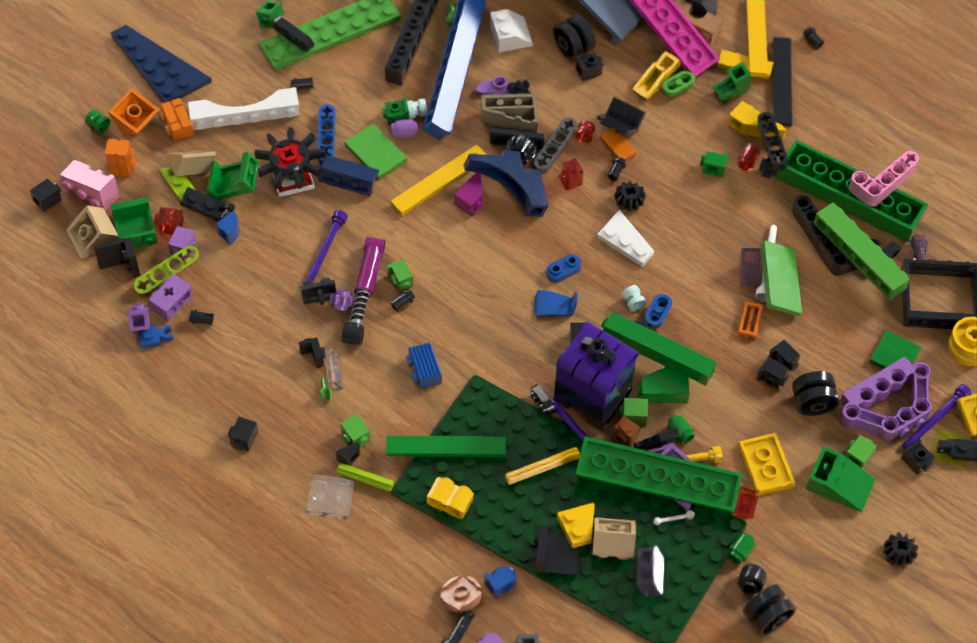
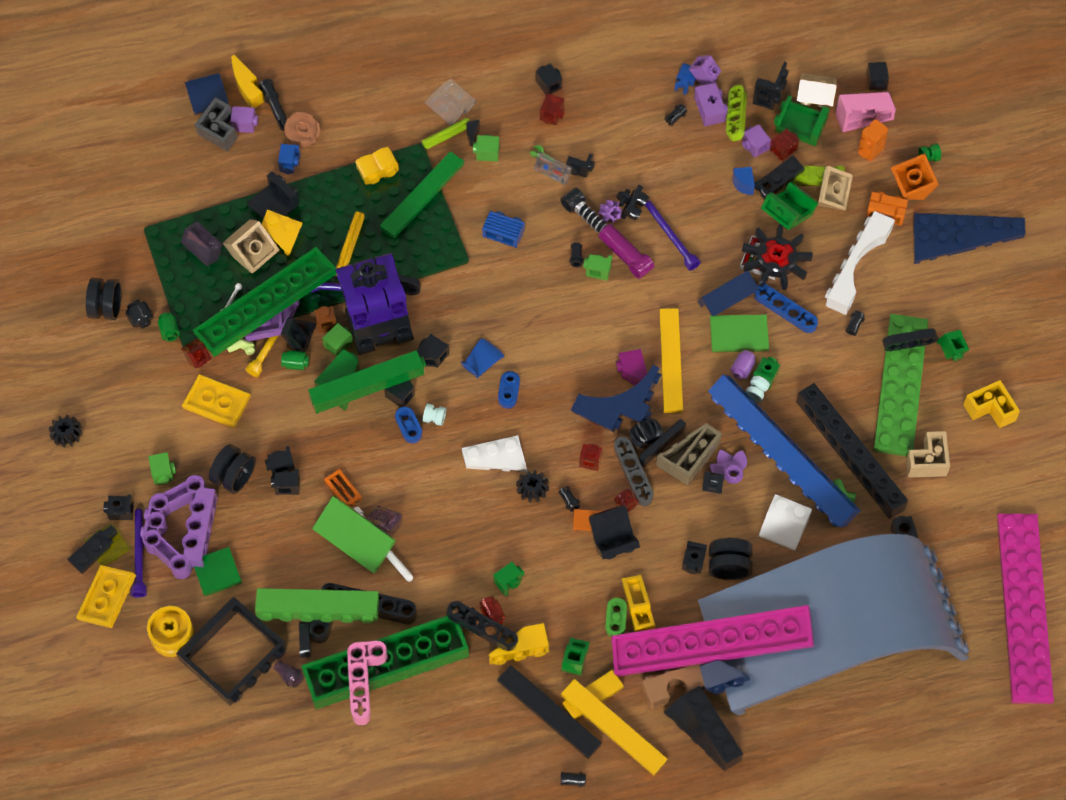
camera: 130 degrees right, 5 degrees up
green slope [806,446,876,512] -> none
none -> clear red brick [540,93,565,125]

